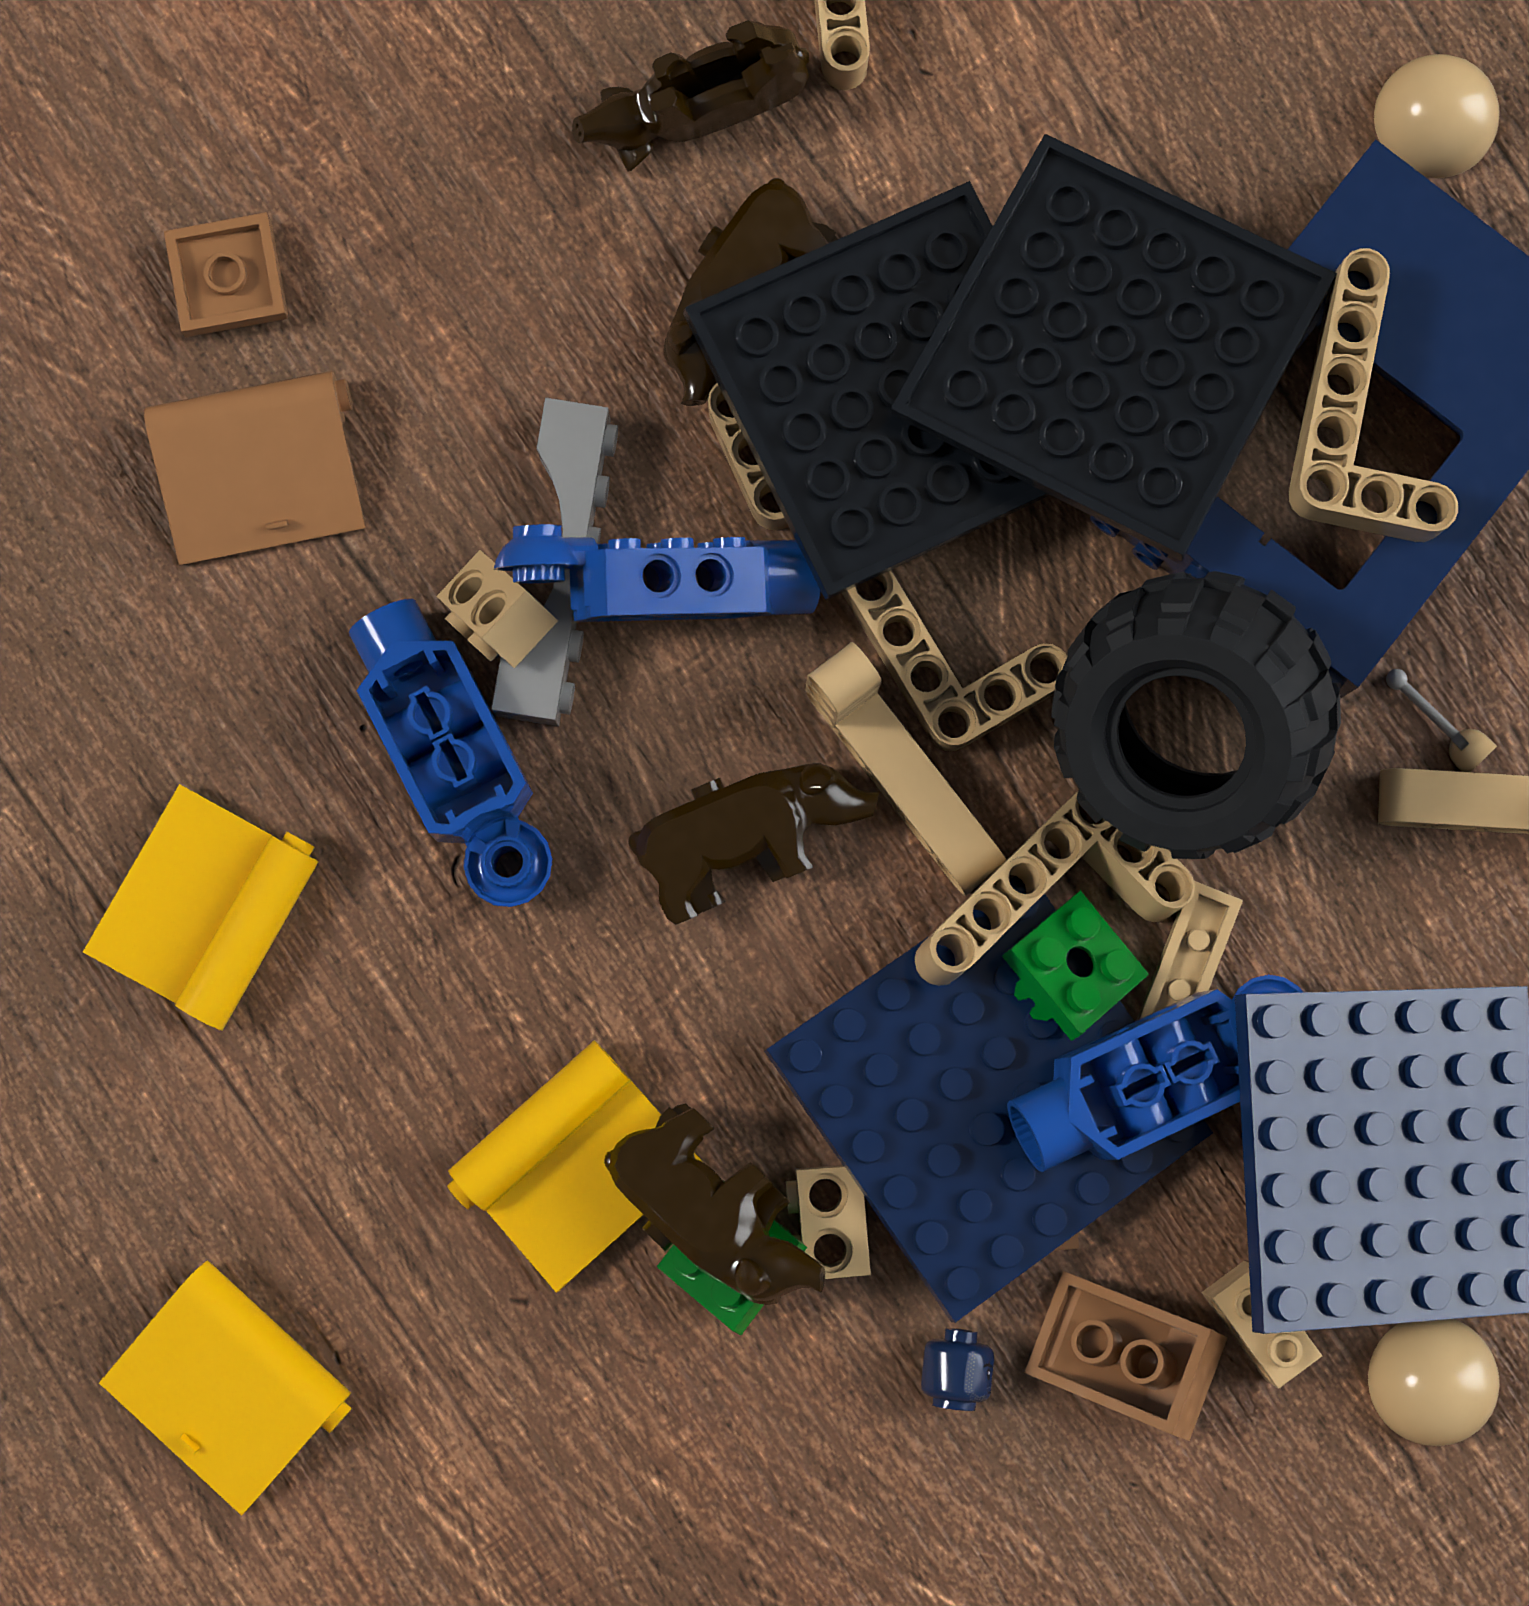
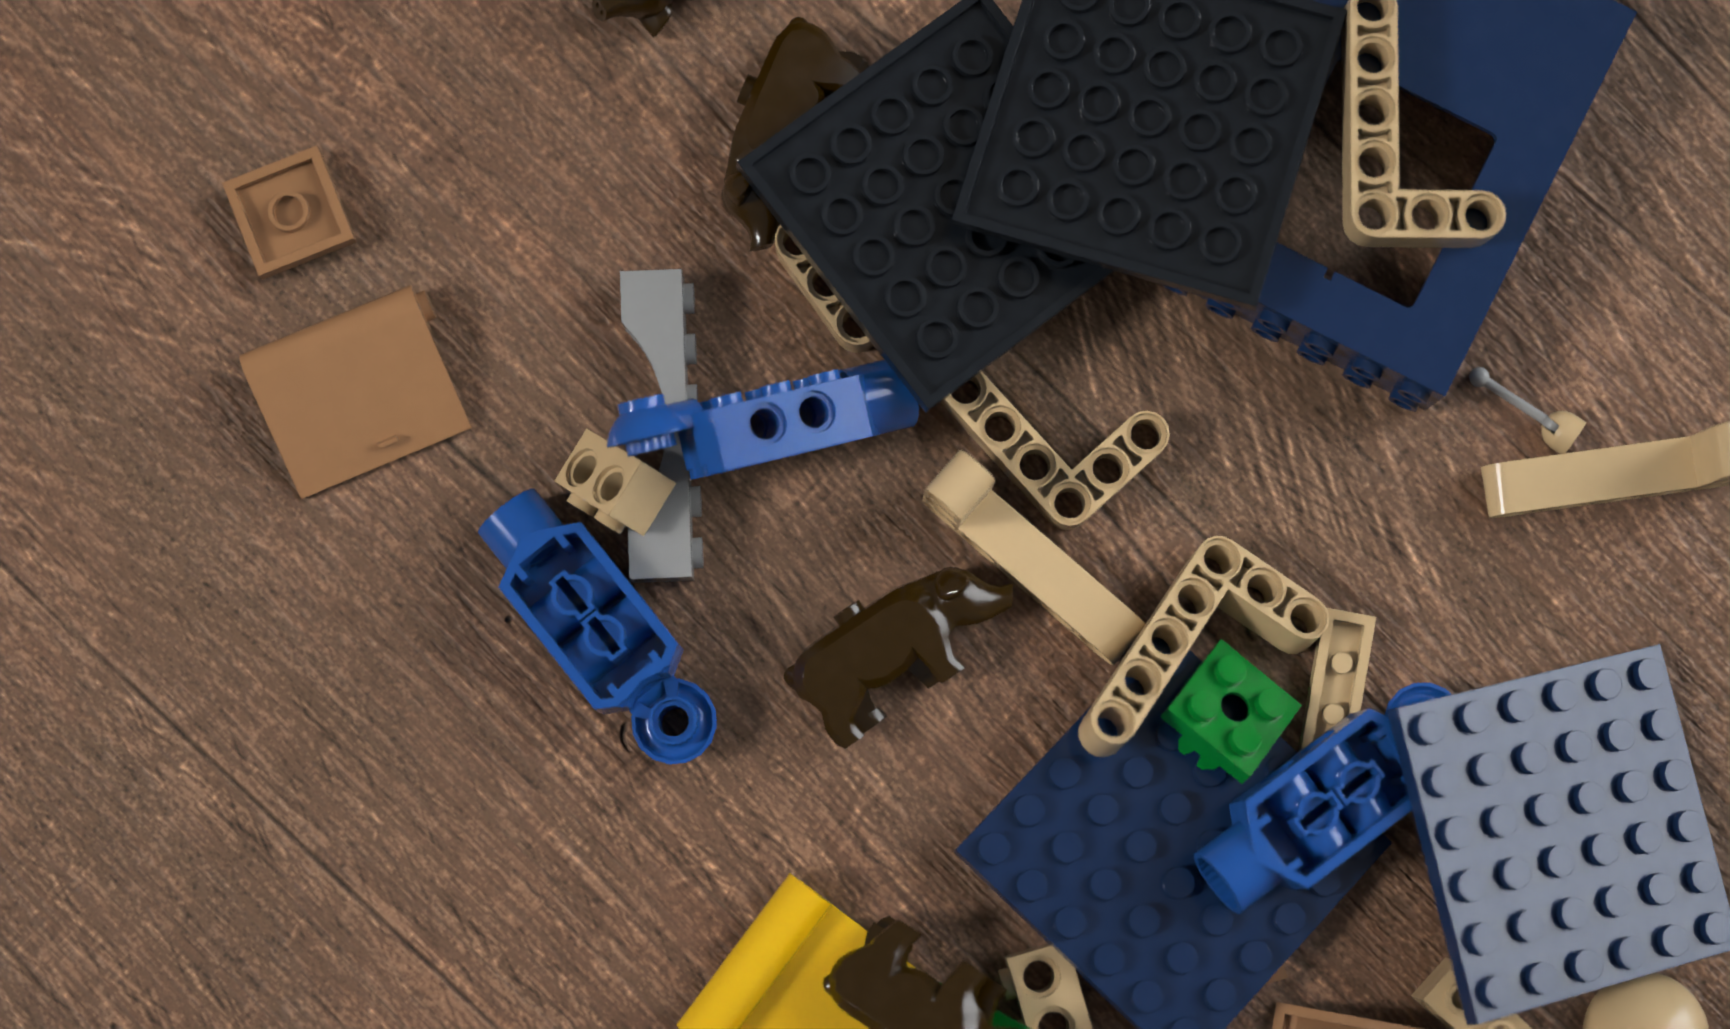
camera: 10 degrees left, 0 degrees up
yellow door [83,784,319,1031] -> none
black tyre [1051,571,1341,859] -> none

